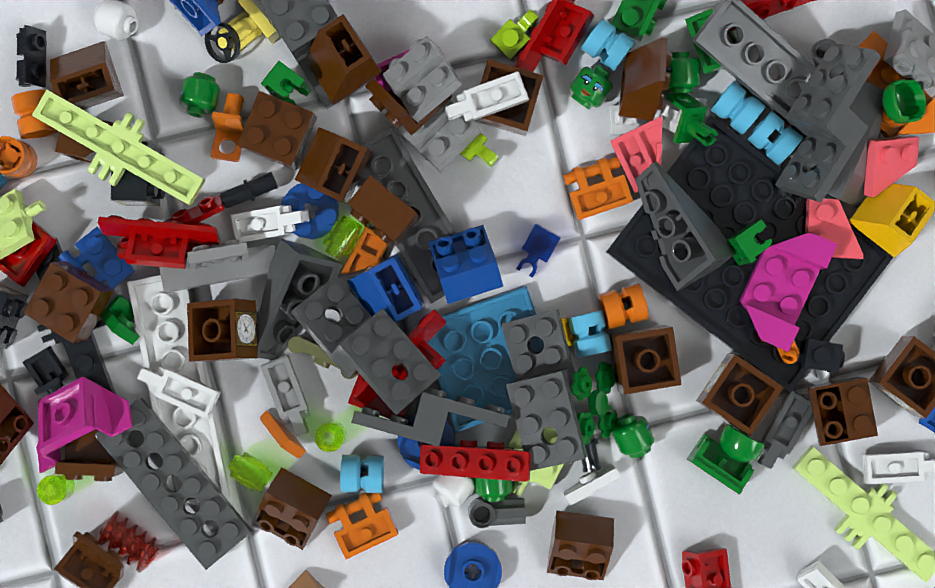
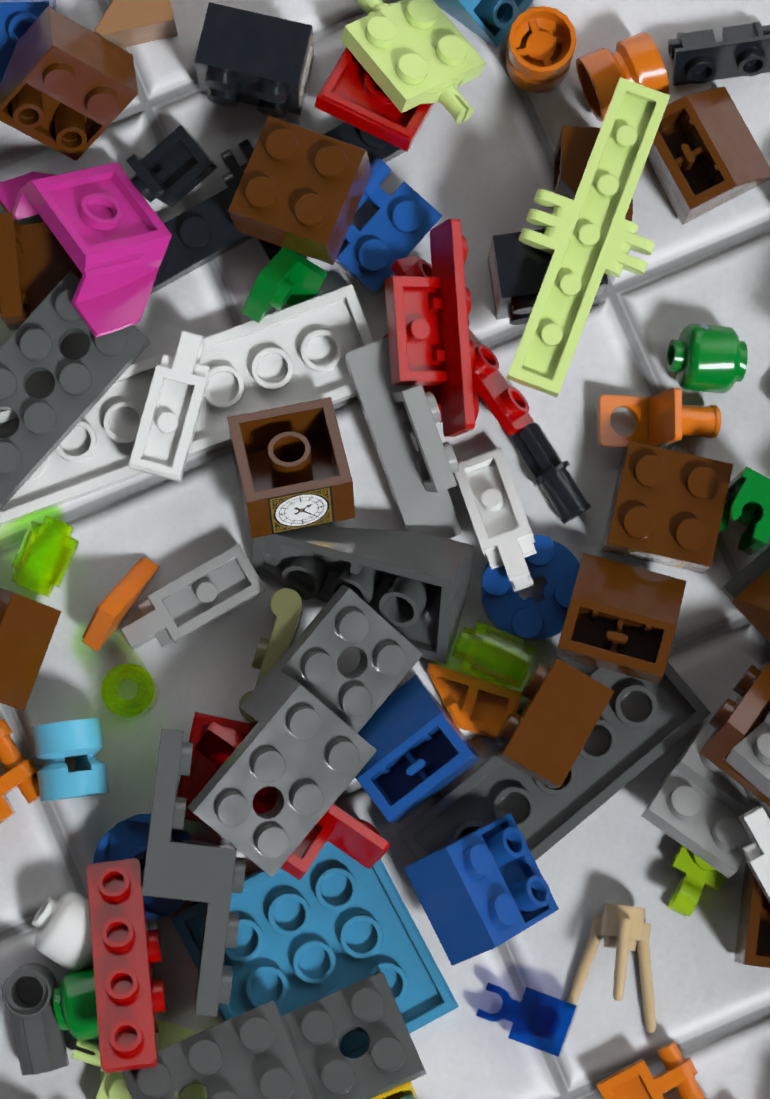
camera: 75 degrees right, 5 degrees down
none -> tan plant [565,903,656,1033]

